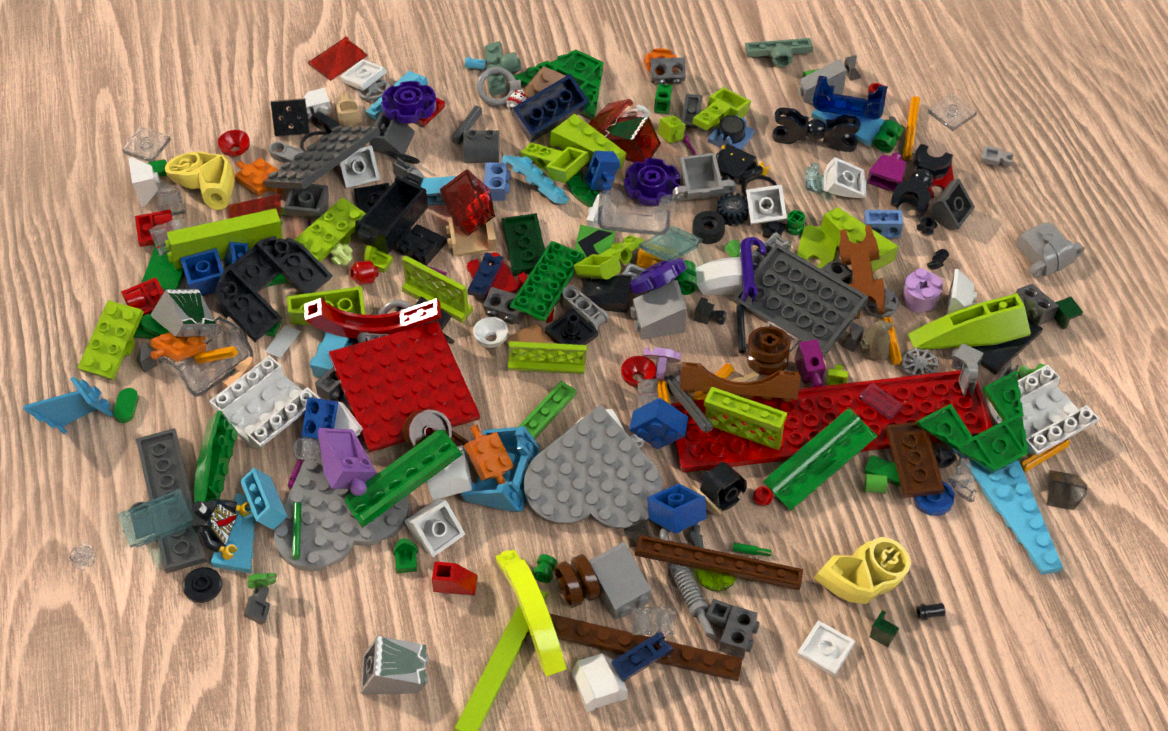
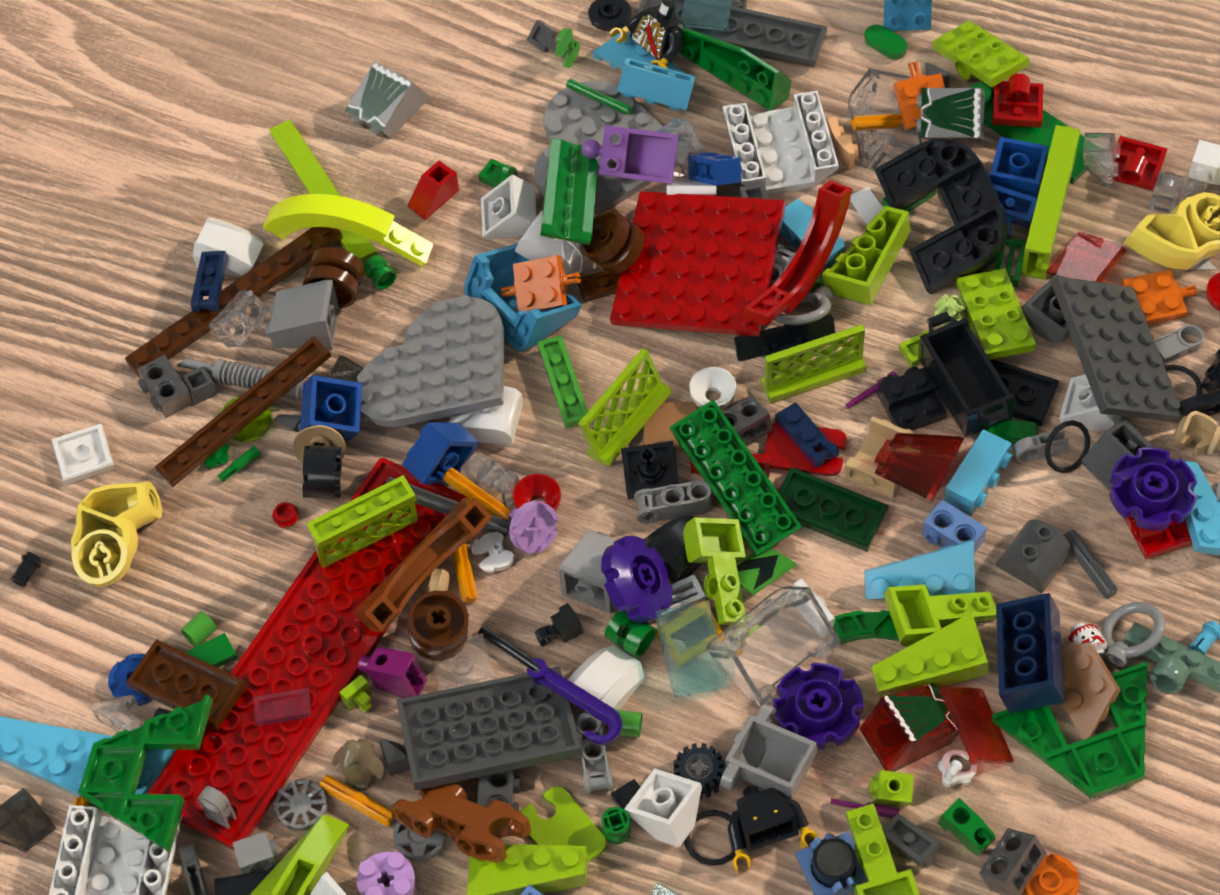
camera: 130 degrees right, 5 degrees up
red head [350,260,379,285] -> none
blue brick [584,151,620,190] -> none
black tyre [692,211,725,244] -> none
green plate [763,408,878,511] -> none
dark green panel [870,610,899,648] -> none

